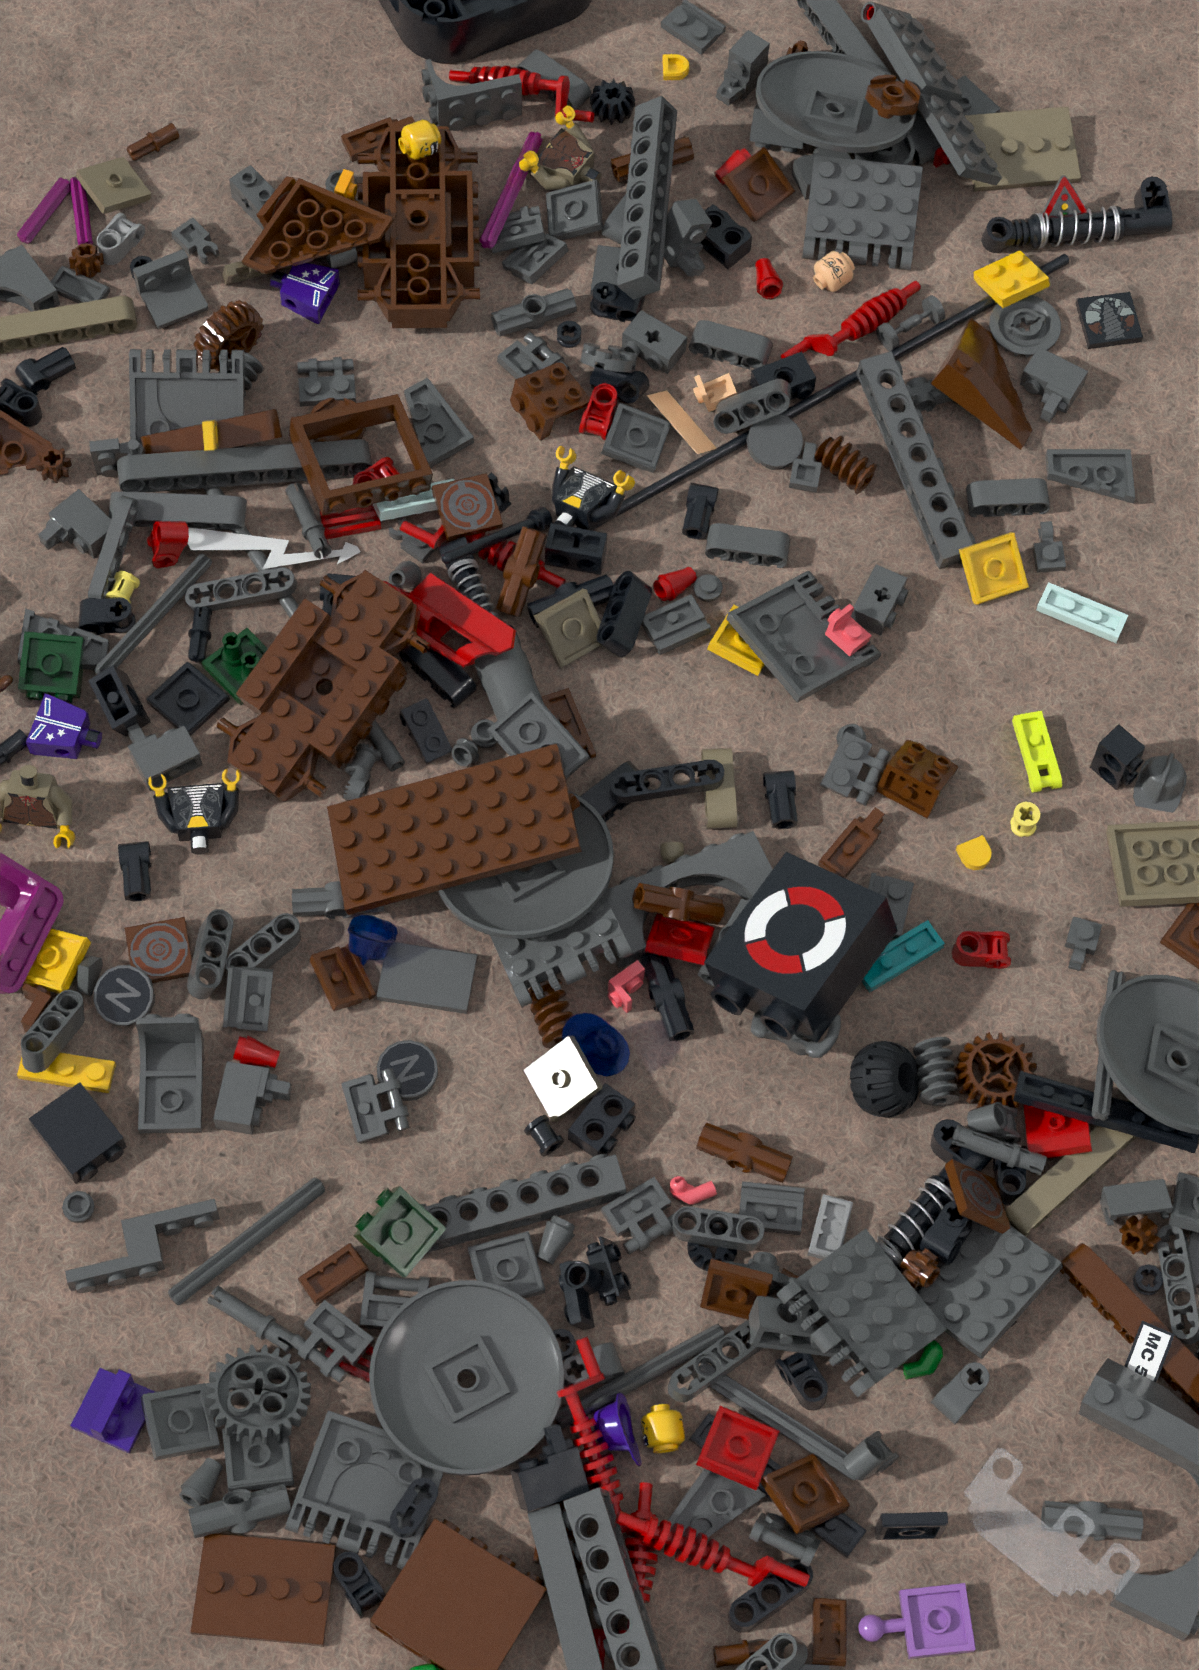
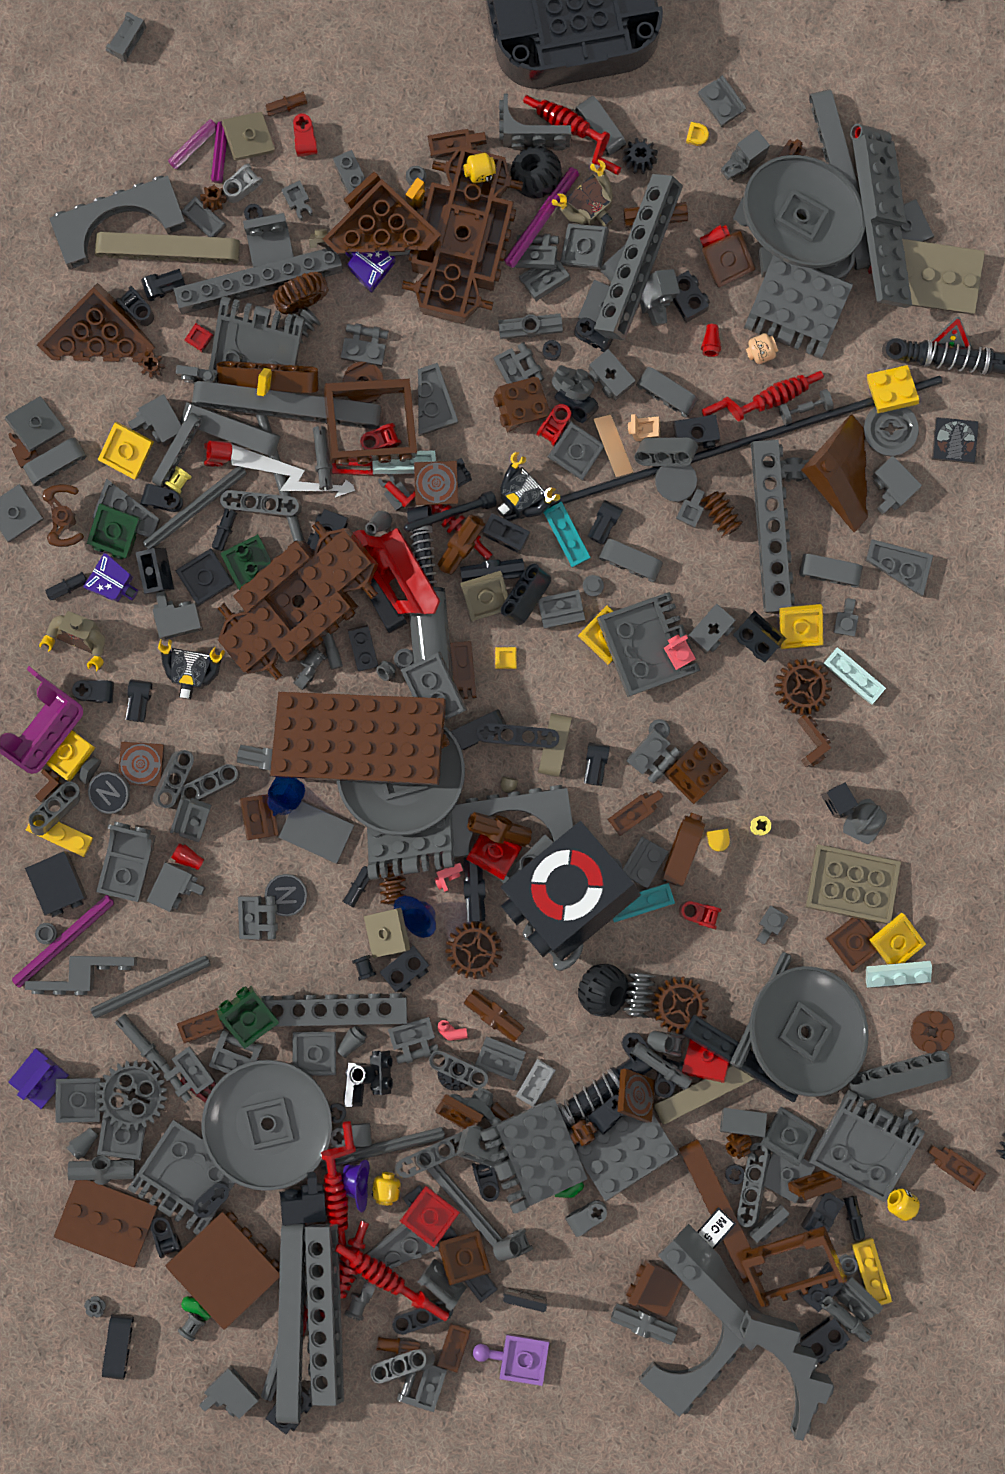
camera: 15 degrees right, 20 degrees up
red cone [653,566,697,601] -> none
reddish brown plate [865,75,921,119] -> none
clear piece [964,1448,1140,1597] -> none
neon yellow plate [1012,711,1062,793] -> none
none -> magenta axle [12,895,114,988]
none -> black piece [72,680,114,703]
none -> yellow plate [98,422,154,480]
none -> dark grey brick [173,247,343,315]
none -> red tile [184,323,214,352]
none -> red piece [293,113,318,157]
none -> black axle [342,866,370,908]
none -> dark grey connector [344,1279,376,1321]
none -> reddish brown gear [445,921,503,979]
none -> yellow tile [495,647,517,669]
none -> black wheel [510,146,562,199]
none -> teal plate [544,501,591,568]
none -> reddish brown bracket [625,1260,683,1317]
none -> reddish brown window [660,813,705,887]
none -> black brick [733,611,786,663]
none -> reddish brown gear [774,659,832,716]
none -> reddish brown bracket [797,714,831,767]

